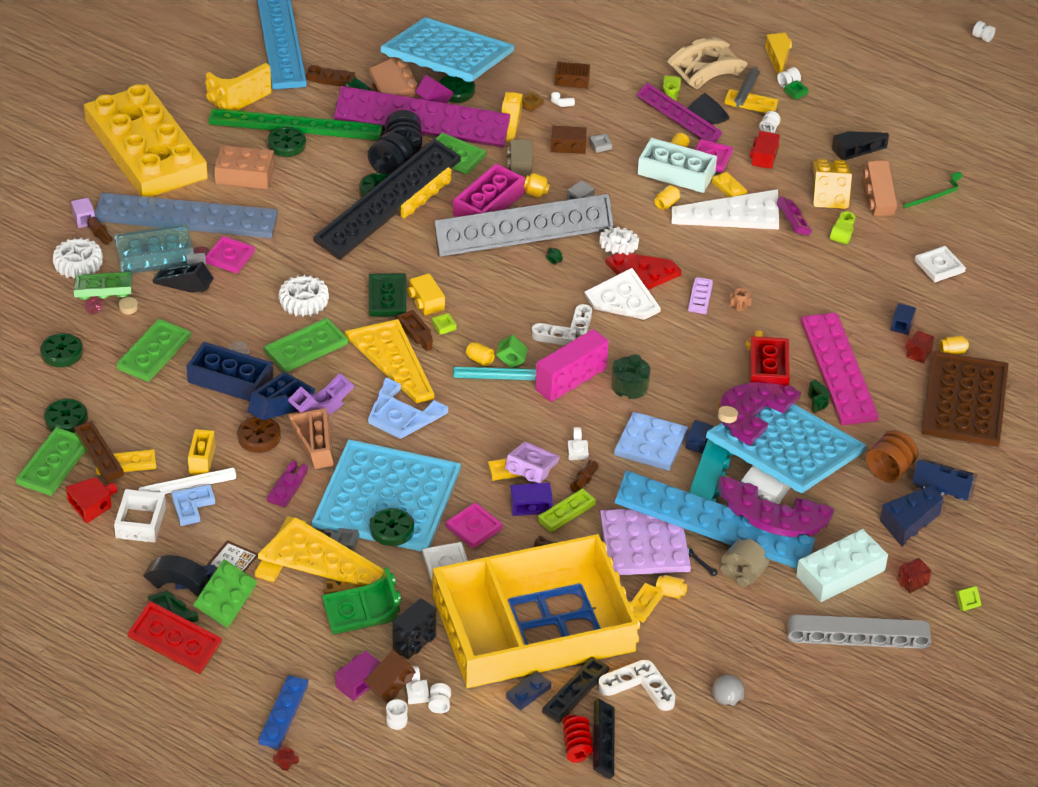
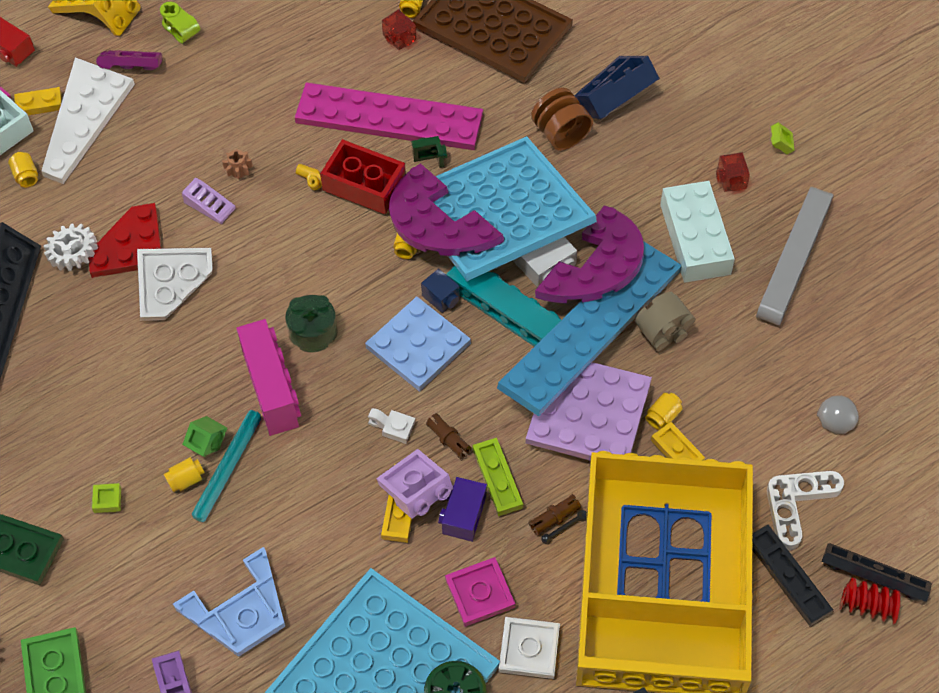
camera: 65 degrees left, 15 degrees up
yellow wing [345,319,434,403] -> none
reddish brown hinge [396,310,433,351] -> none
yellow brick [407,273,445,316] -> none
dark blue plate [506,671,551,710] -> none
white beam [532,304,592,345] -> none
dark green plate [546,248,563,265] -> none
black hinge [688,548,718,577] -> none
tan tile [718,406,738,423] -> none
dark blue wedge [880,485,943,547] -> none
dark blue brick [891,303,916,335] -> none

